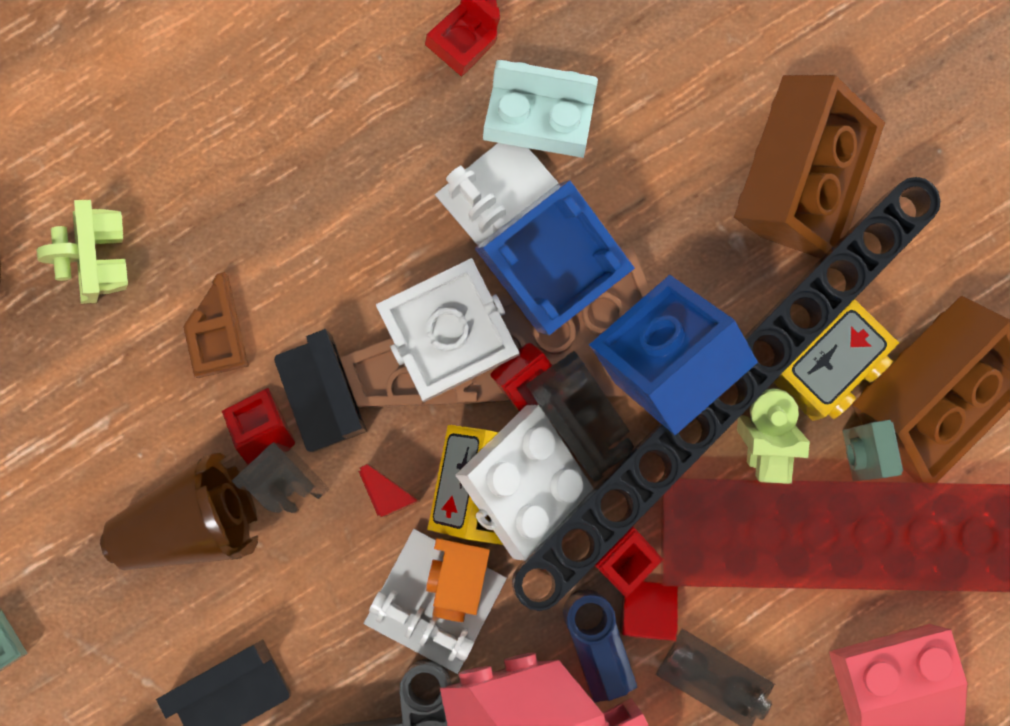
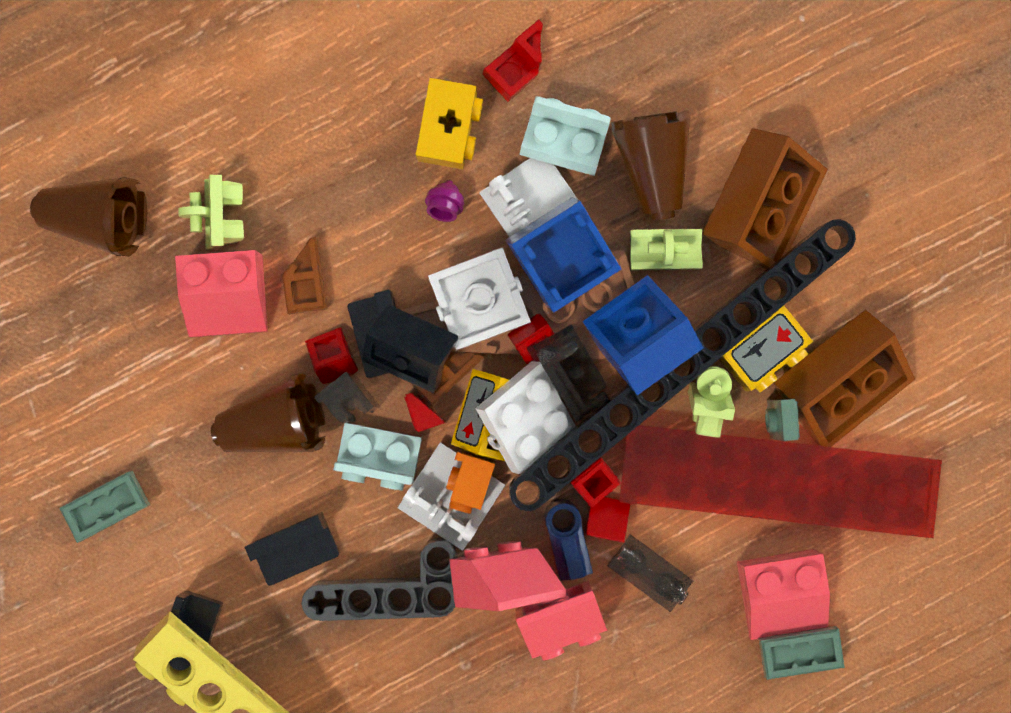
camera: 10 degrees right, 5 degrees up
none -> coral slope [175,250,268,337]
none -> light aqua bracket [333,423,422,491]
none -> black panel [362,305,458,393]
none -> dark orange tile [409,352,485,406]
none -> yellow brick [416,78,483,170]
none -> magenta plate [425,180,464,222]
none -> reddish brown cone [611,110,690,220]
none -> yellowish green hips [630,229,703,270]

